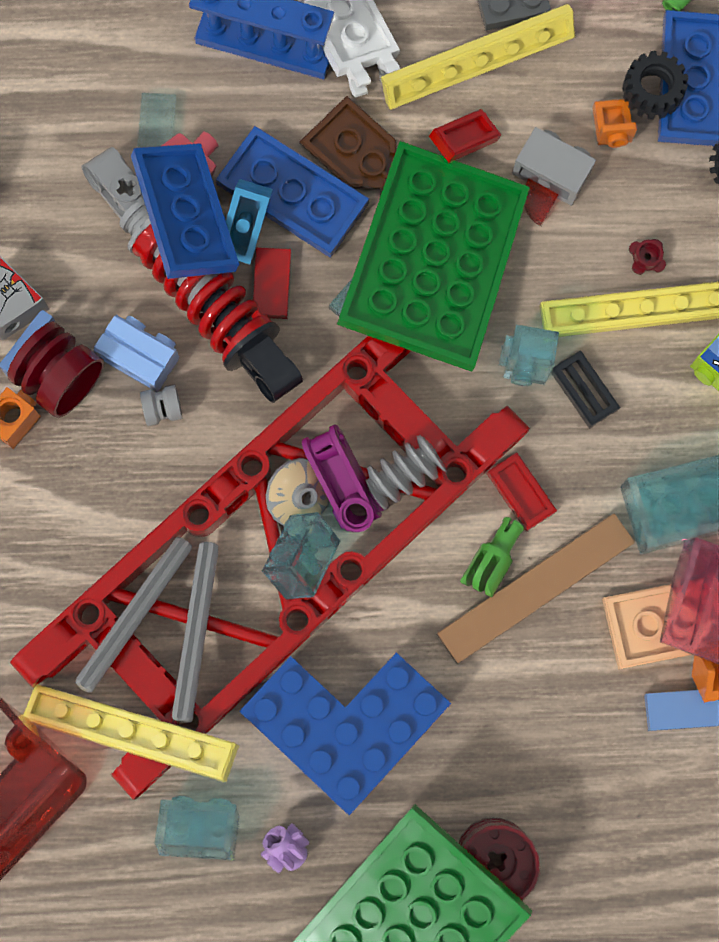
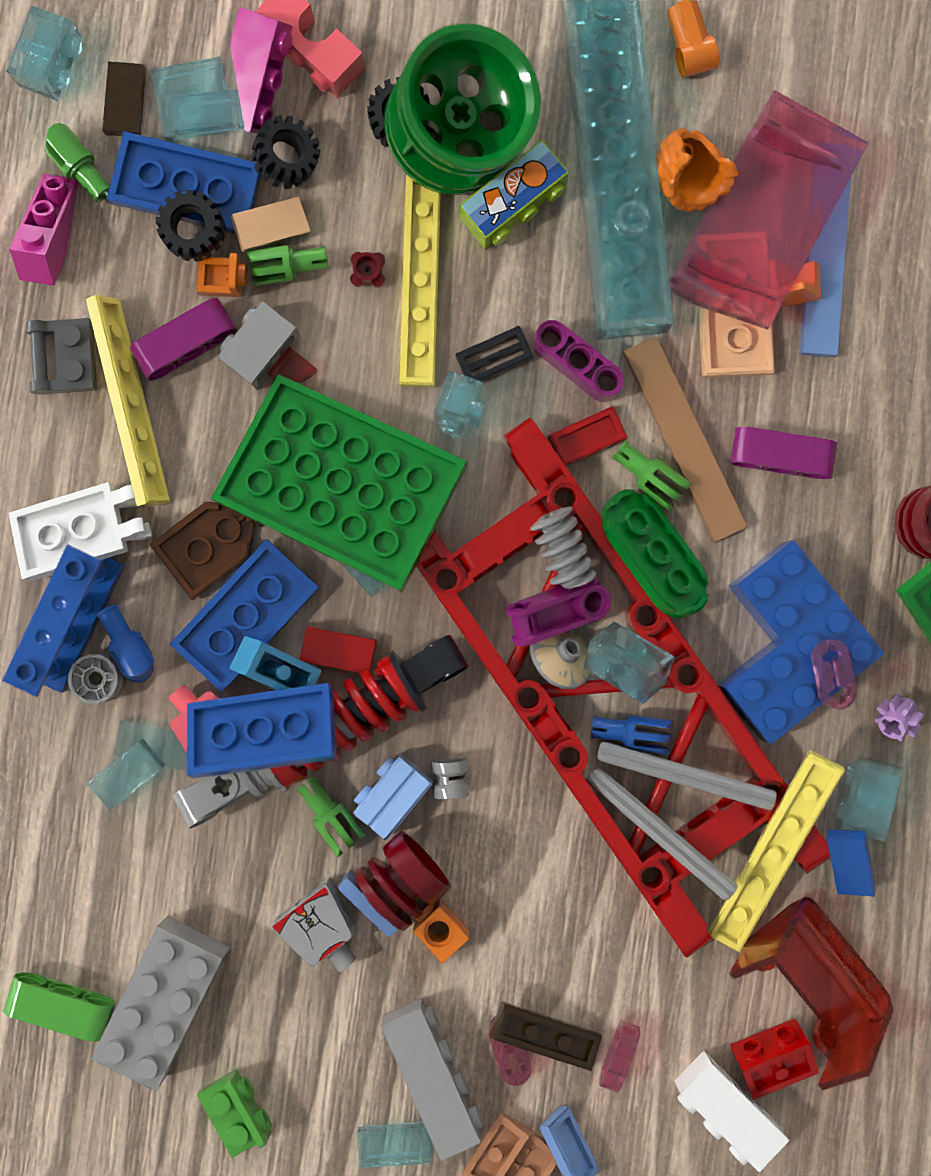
camera: 75 degrees left, 10 degrees up
red tile [429,109,501,163] -> none
none -> light grey wheel [68,653,126,704]
none -> clear light blue tile [86,738,166,810]
none -> blue arm [97,604,154,683]
none -> magenta beam [130,298,237,381]
none -> light nougat tile [230,197,310,252]
none -> bright green arm [246,245,329,286]
none -> bright green arm [297,776,366,858]
none -> magenta beam [534,320,624,402]
none -> blue arm [591,714,673,756]
none -> green tile [601,489,709,618]
none -> magenta beam [730,427,838,479]
none -> clear pink beam [811,639,857,709]
none -> blue tile [827,830,876,897]

